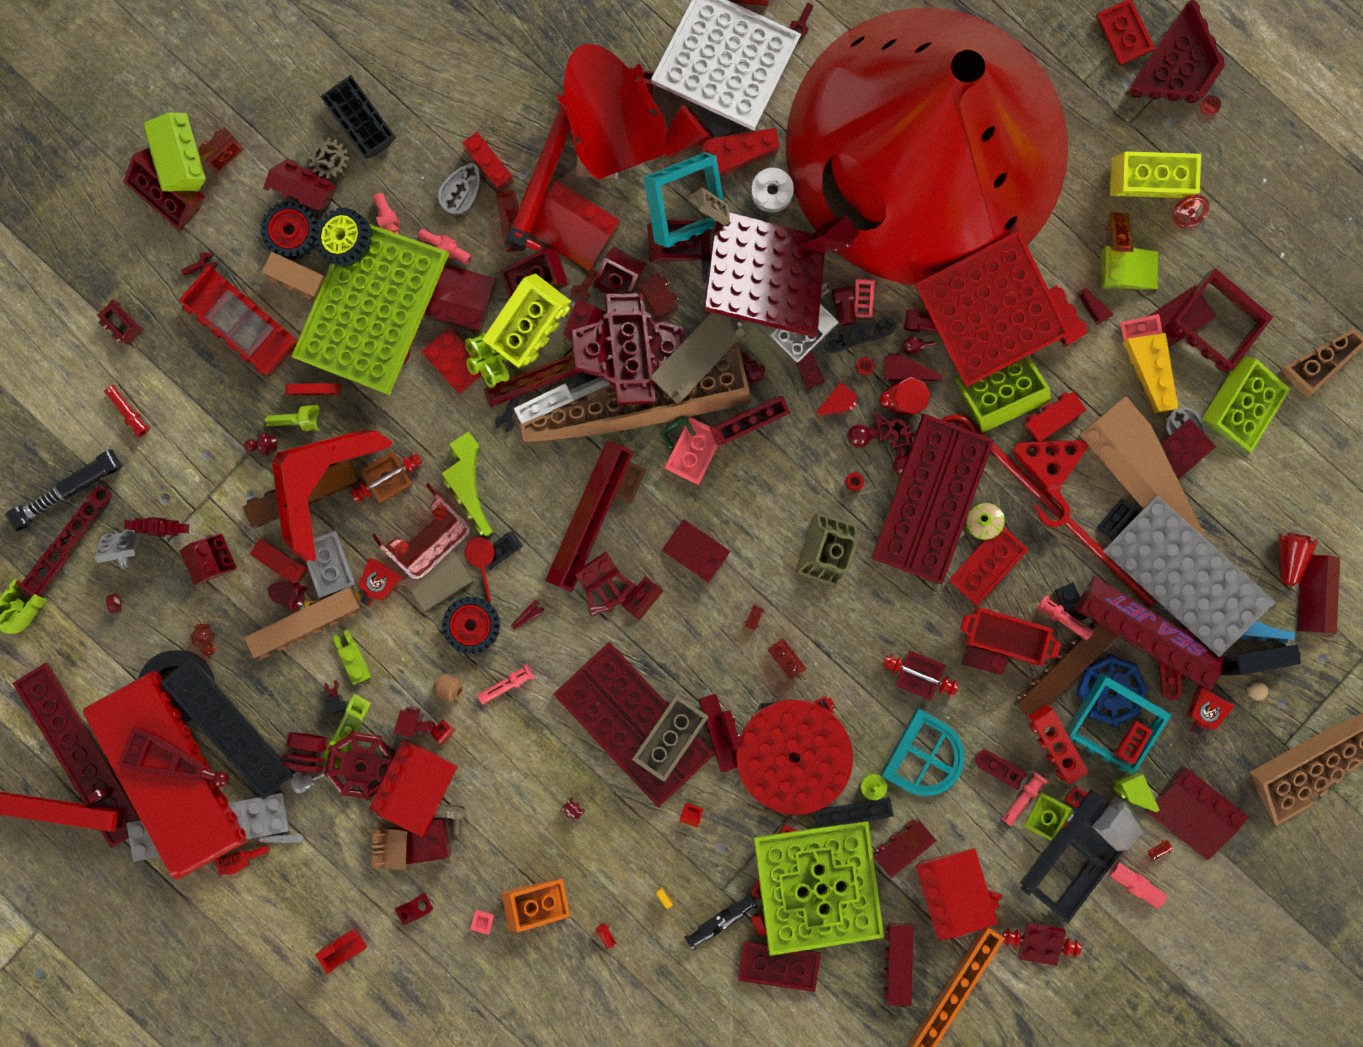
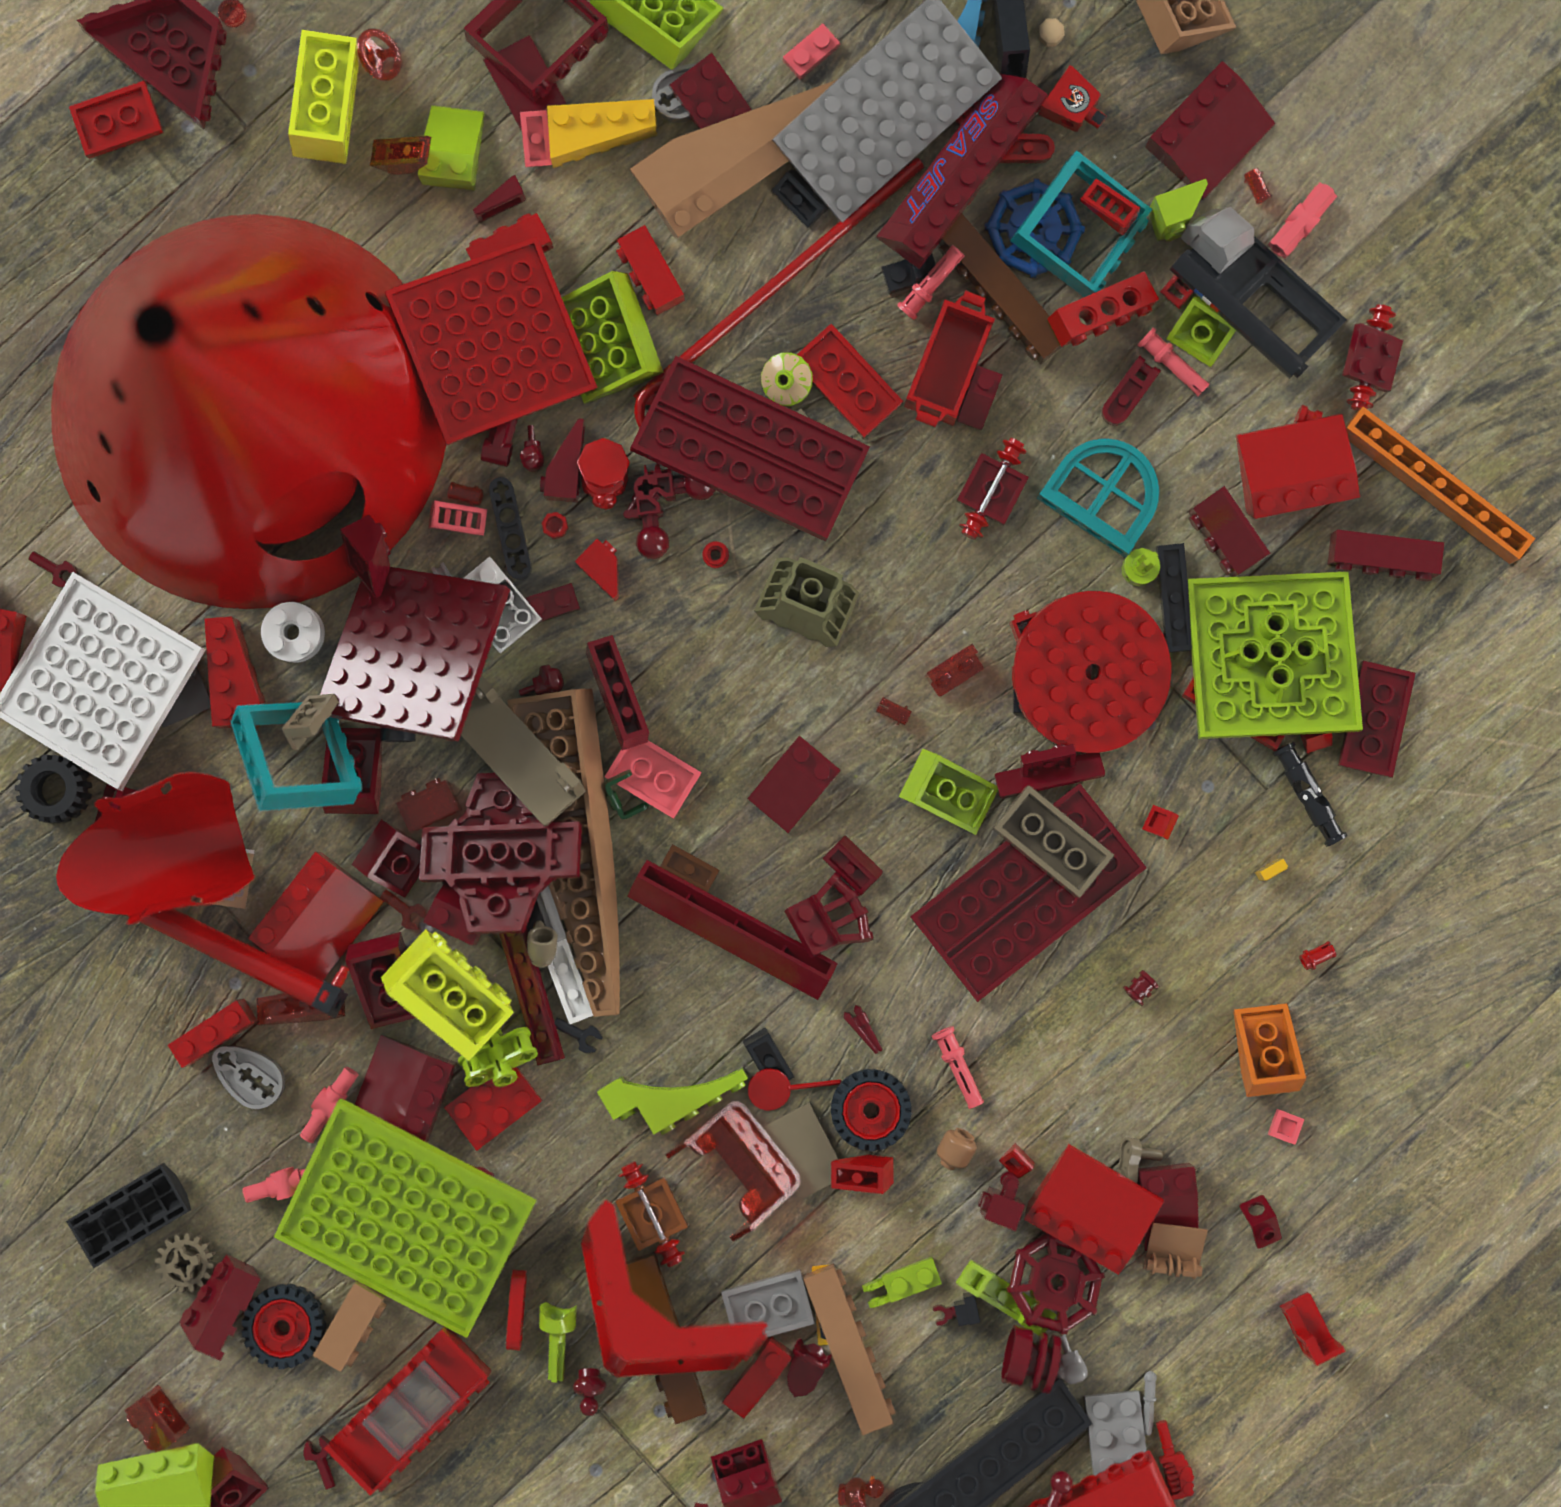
camera: 85 degrees left, 0 degrees up
wheel [314,207,373,267] -> none
red torso [358,558,404,606] -> none
red slope [662,105,714,159] -> none
dark red piece [832,286,857,326] -> none
red piece [1012,440,1088,528] -> none
none -> black tyre [15,755,92,823]
none -> clear red pin [447,482,483,507]
none -> dark tan piece [527,920,558,967]
none -> coral plate [783,23,840,80]
none -> red slope [831,1155,894,1194]
none -> lime slope [899,749,998,835]

